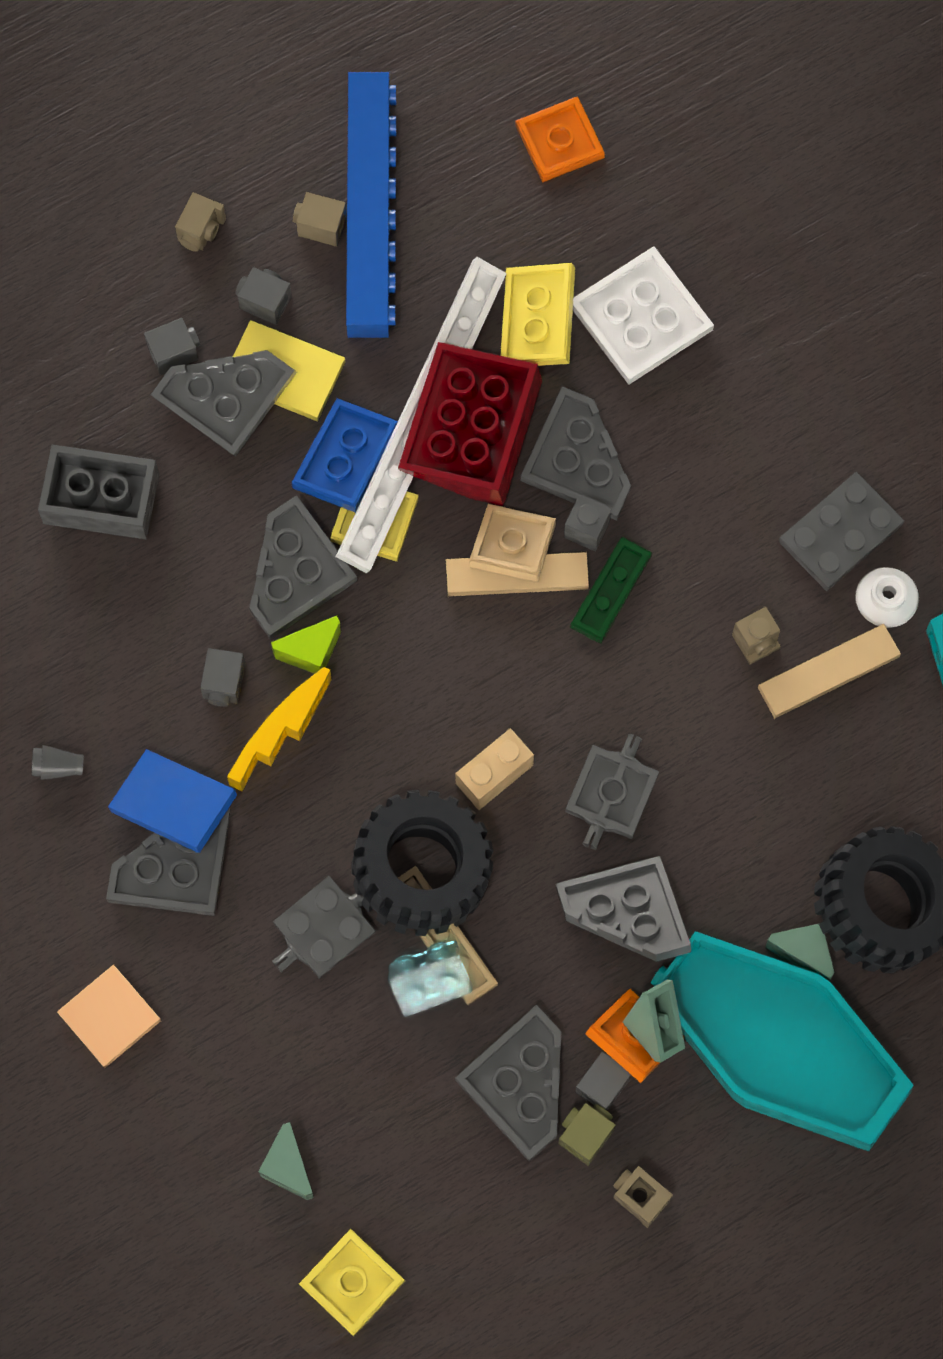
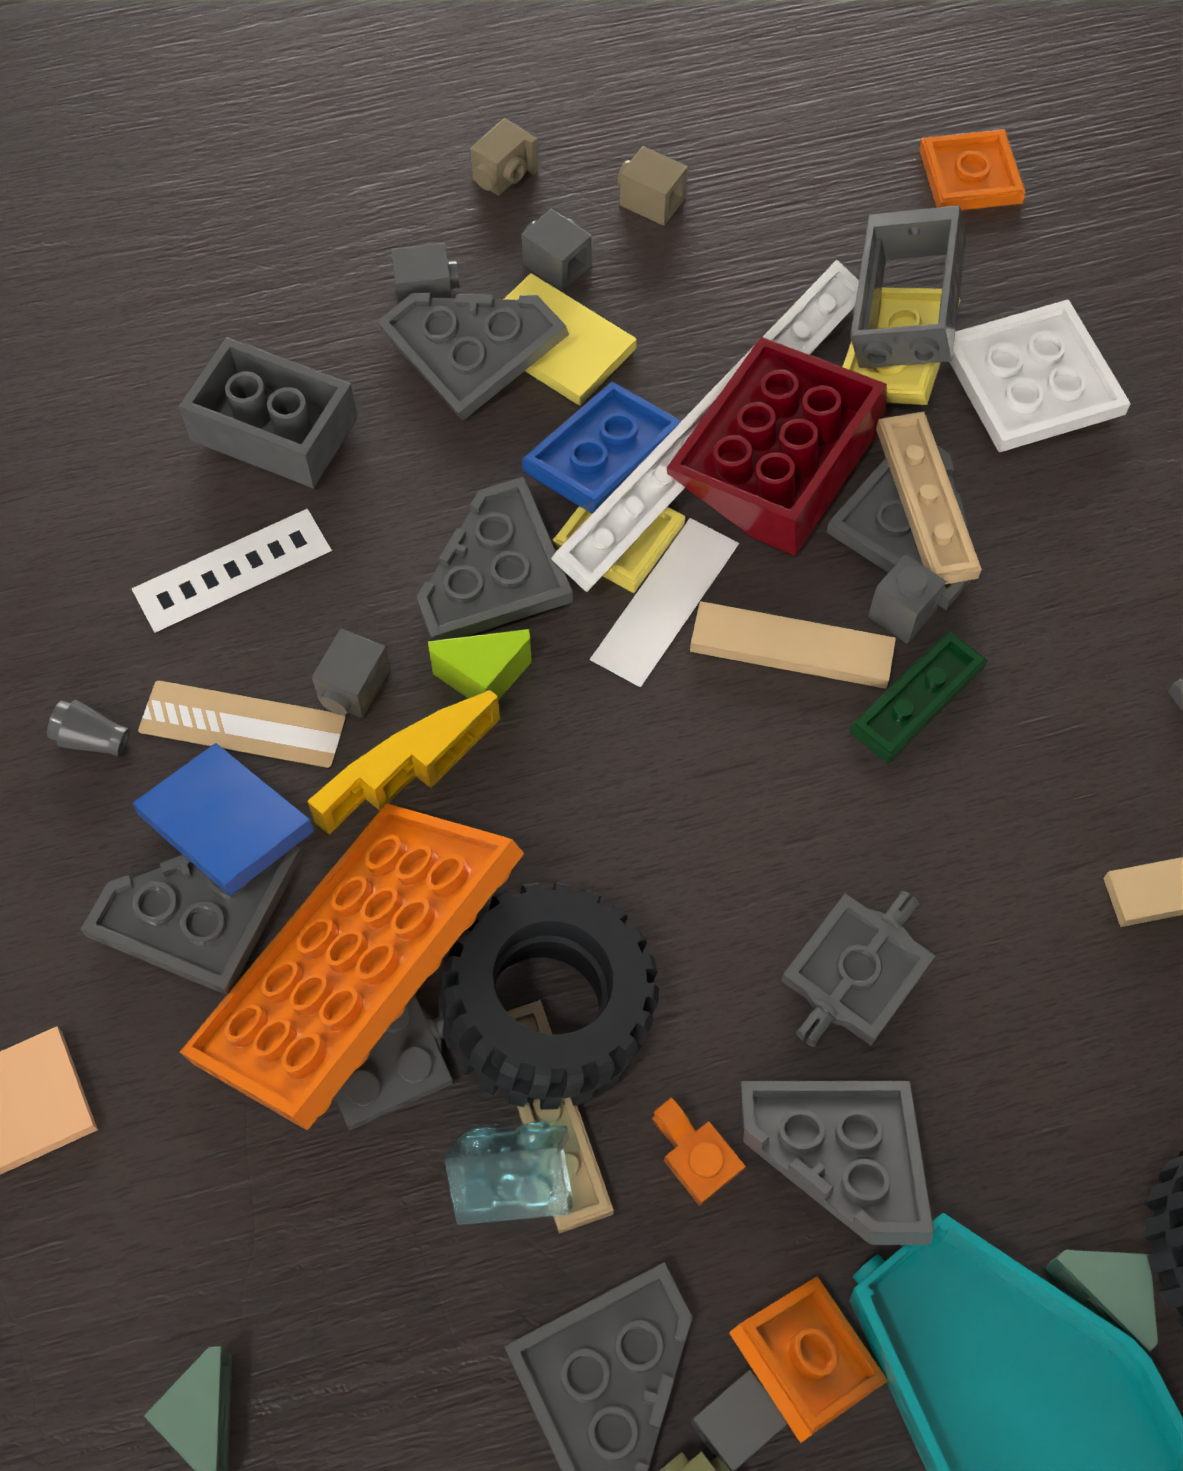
camera: 15 degrees right, 10 degrees down
blue brick [346,72,396,338] -> none
tan brick [455,728,534,810] -> none
tan tile [469,504,556,582] -> none
sand green slope [622,979,685,1063] -> none
dark tan brick [732,607,781,665] -> none
none -> white sticker [132,509,332,633]
none -> tan sticker [138,681,346,768]
none -> orange plate [180,803,524,1131]
none -> white sticker [590,518,739,687]
none -> orange plate [652,1098,746,1206]
none -> dark grey window [850,205,966,368]
none -> tan tile [876,411,982,585]

